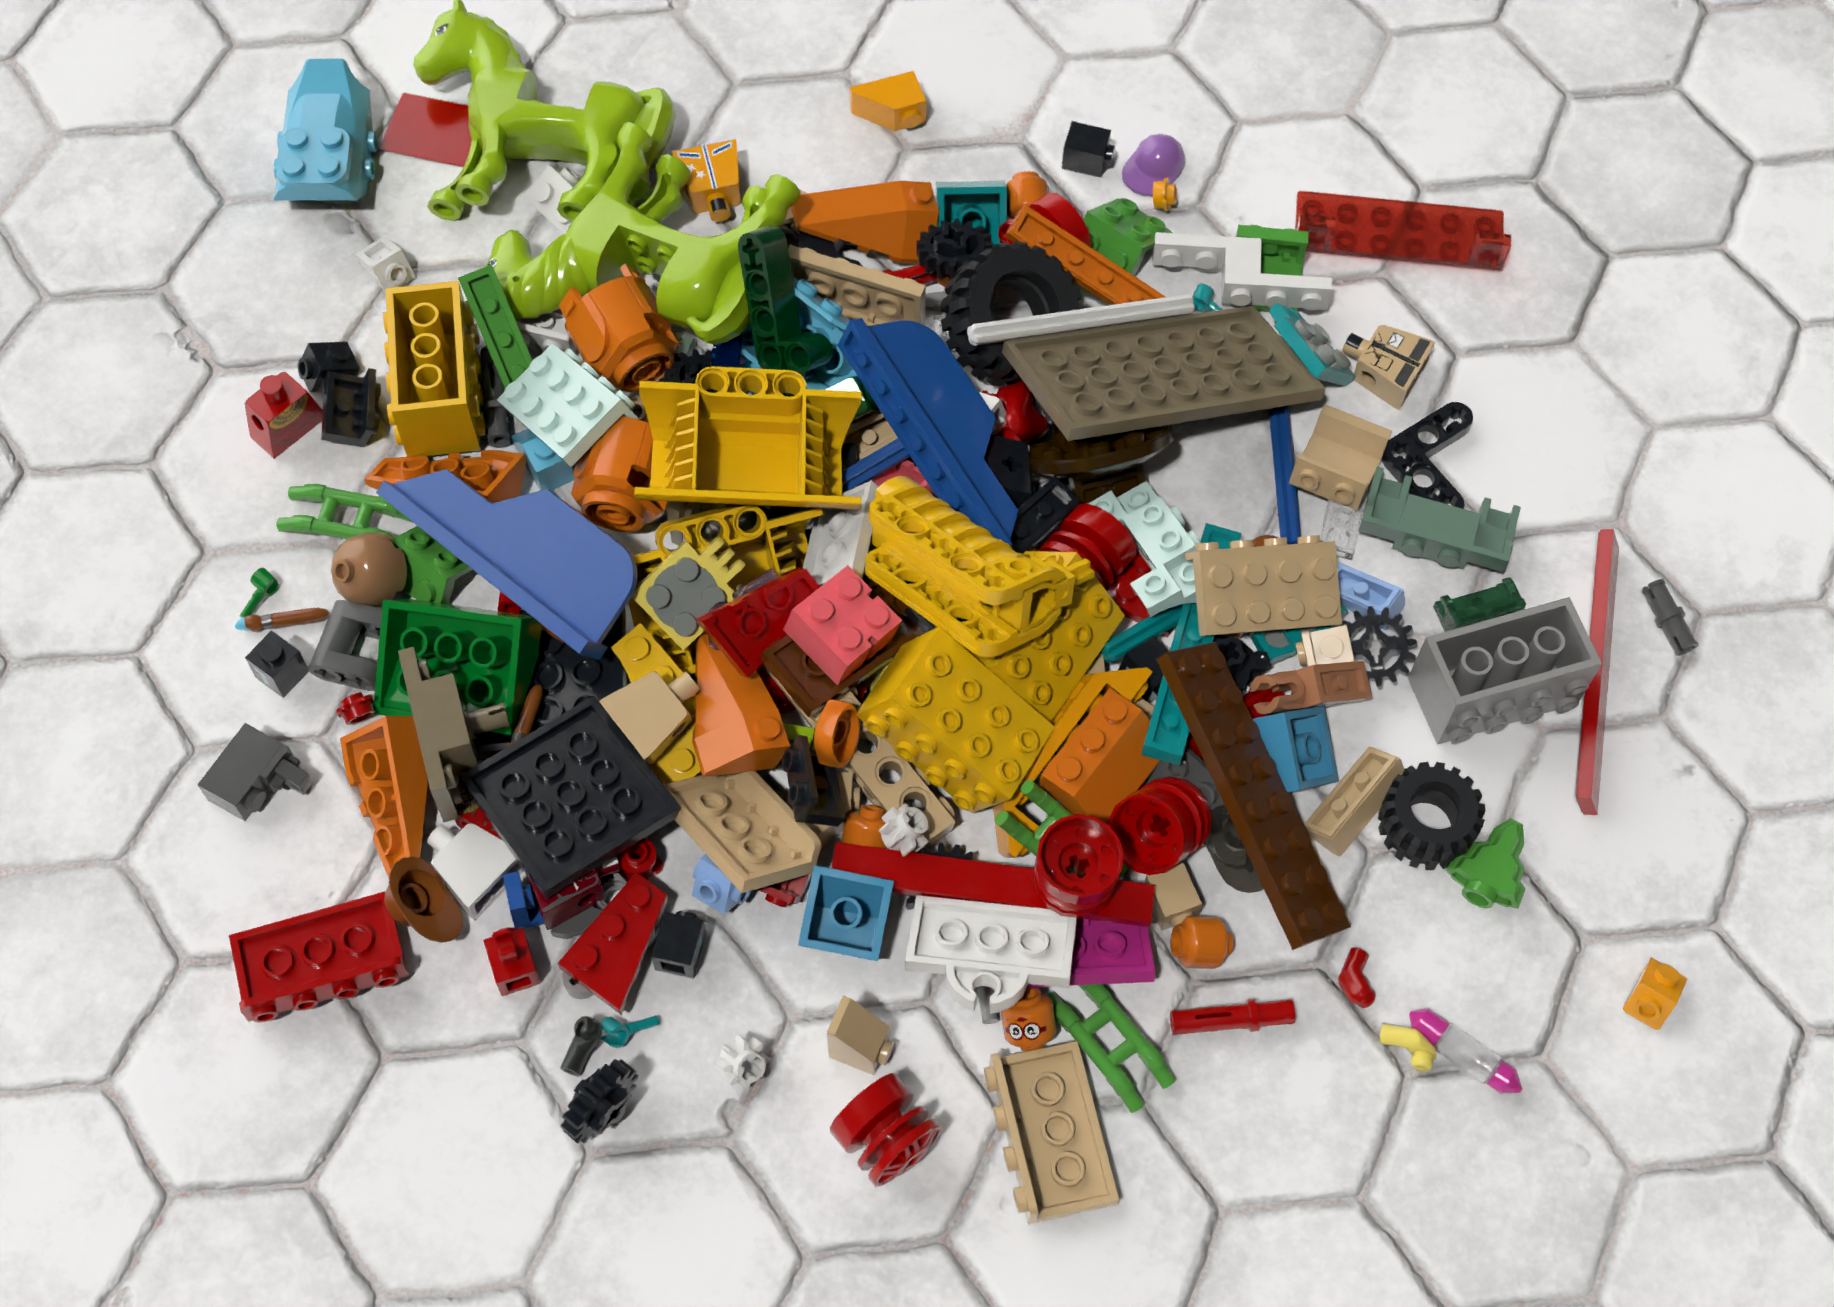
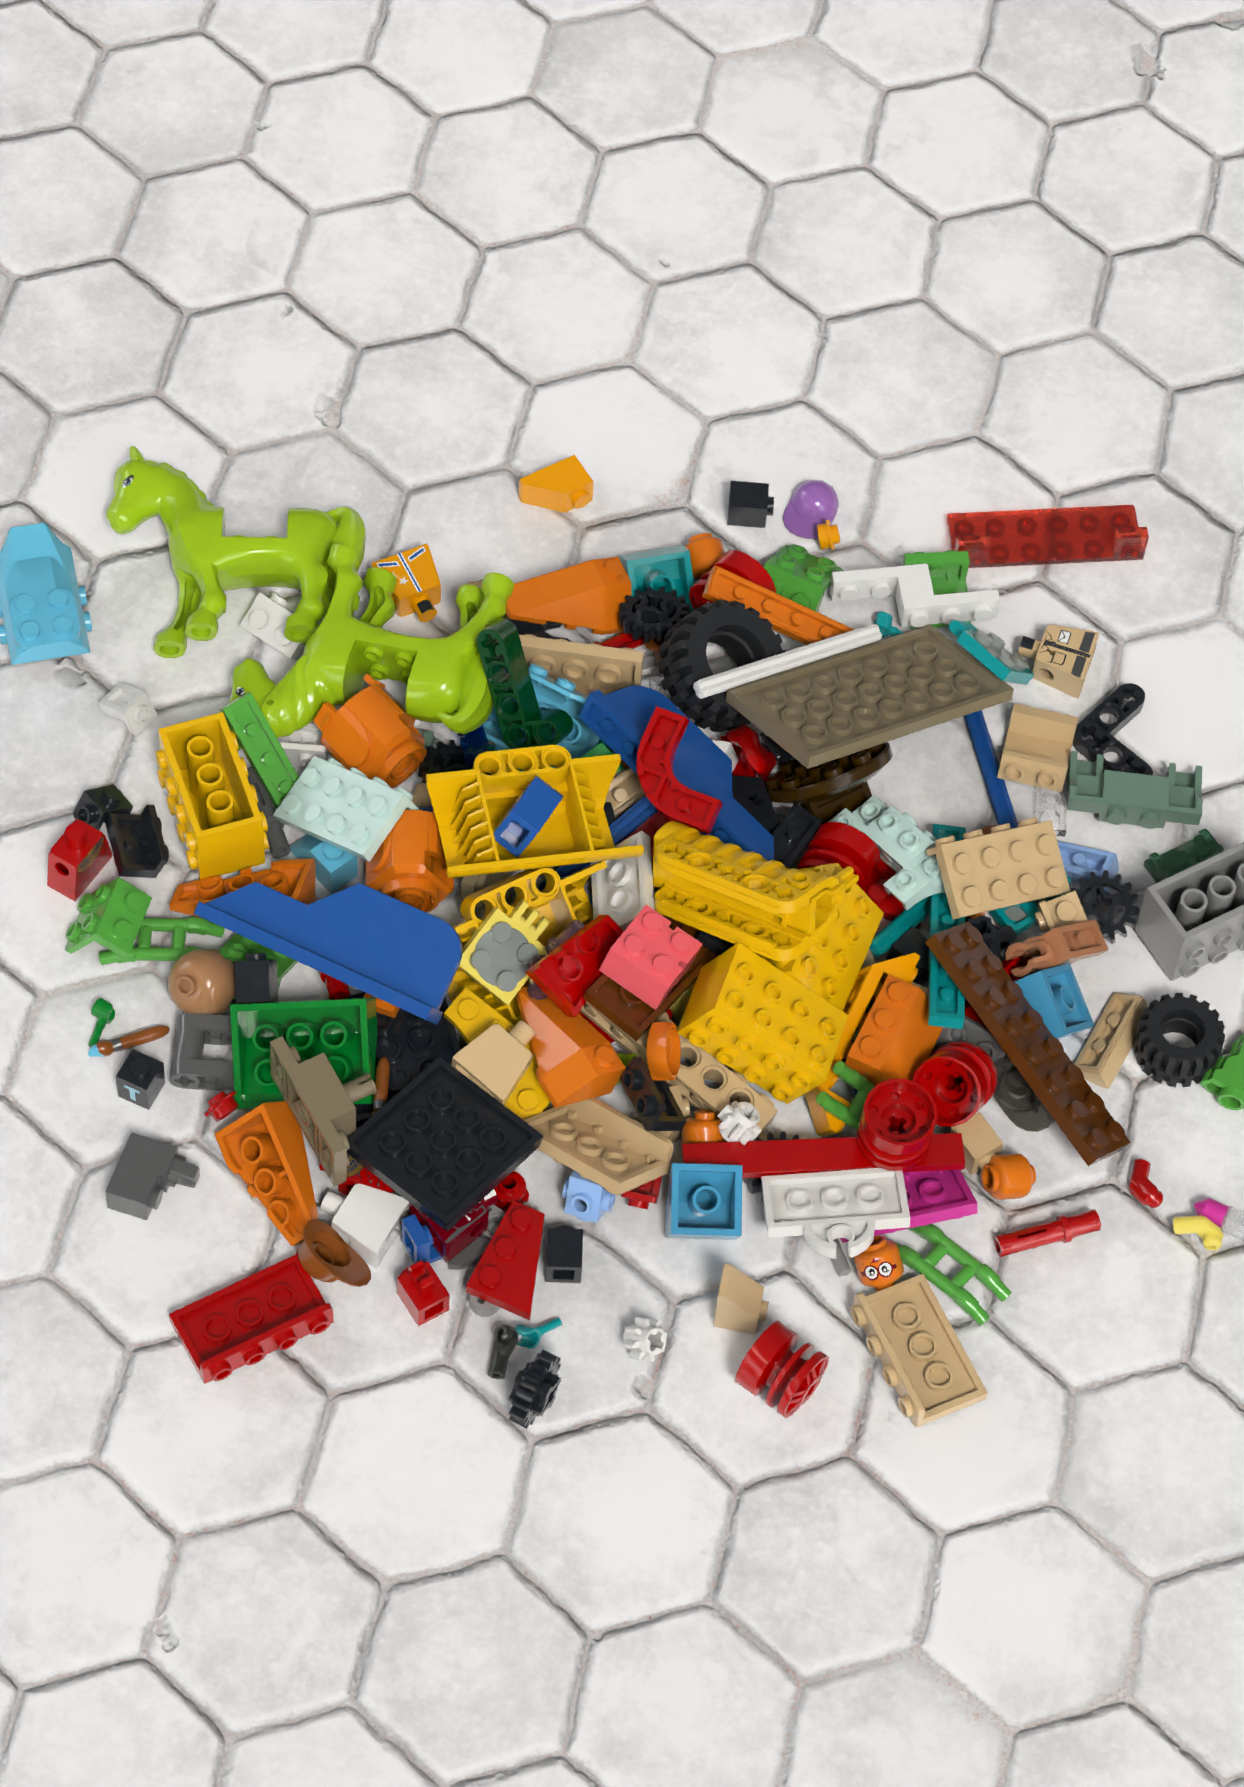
camera: 15 degrees left, 5 degrees down
sticker [379,93,472,167] -> none
none -> bright green bracket [65,877,152,958]
none -> black brick [234,953,278,1003]
none -> blue slope [493,775,563,858]
none -> red plate [637,706,723,835]

